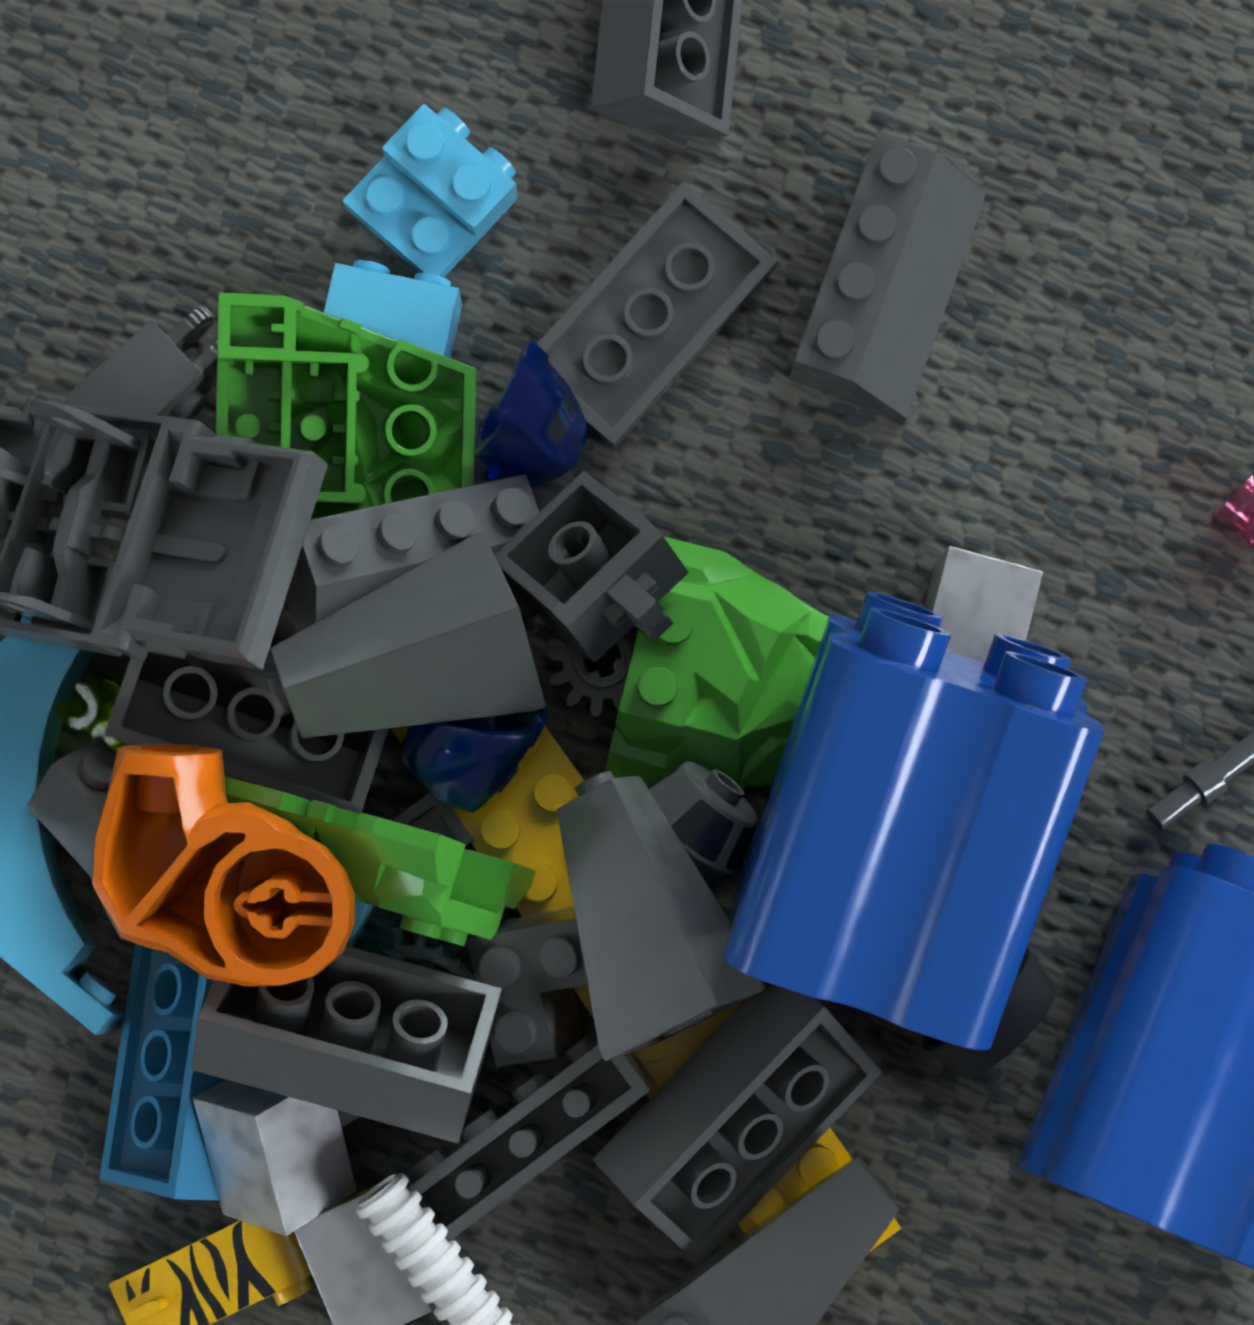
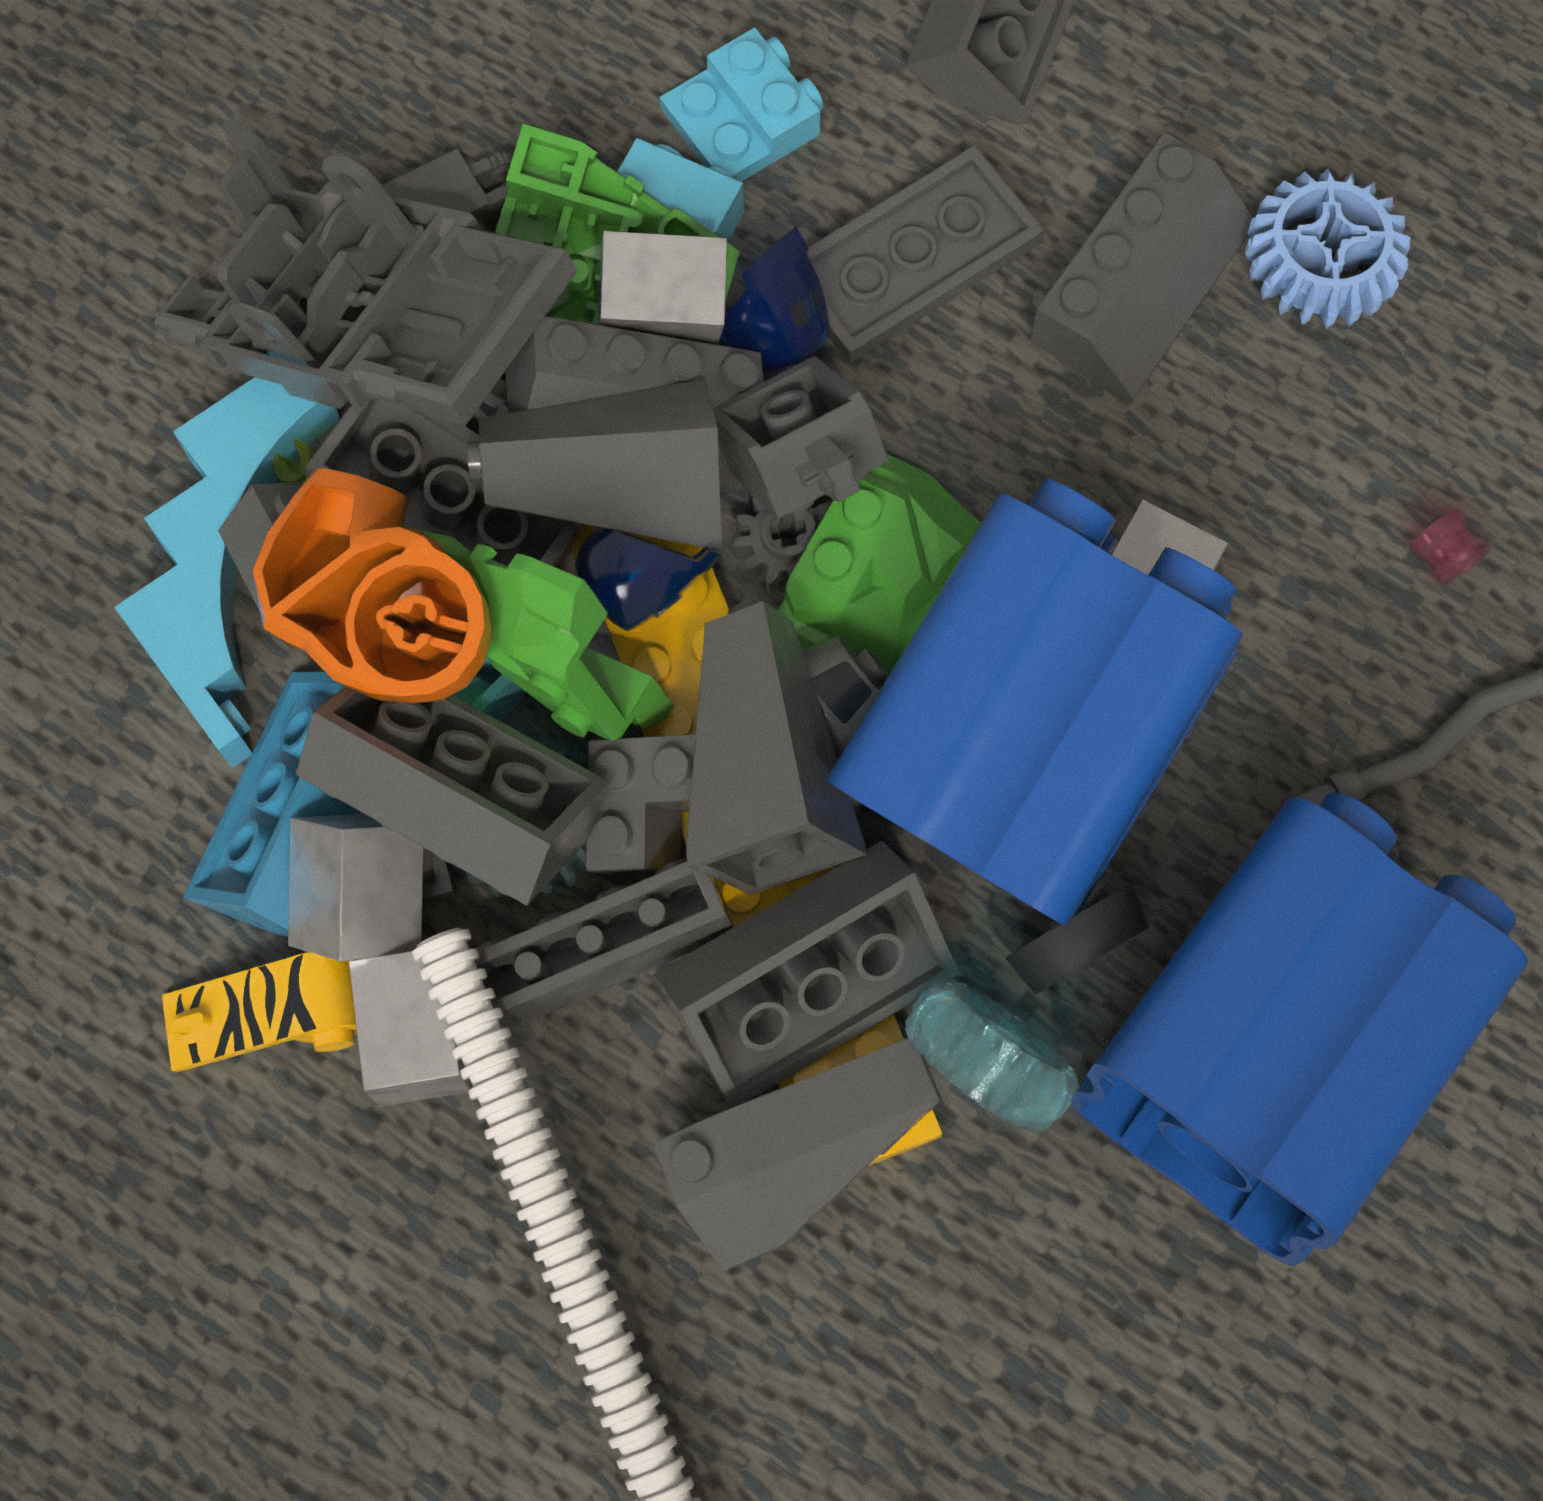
camera: 20 degrees right, 10 degrees down
none -> flat silver piece [598,231,727,345]
none -> clear light blue gear [905,978,1080,1132]
none -> light blue gear [1245,168,1411,329]

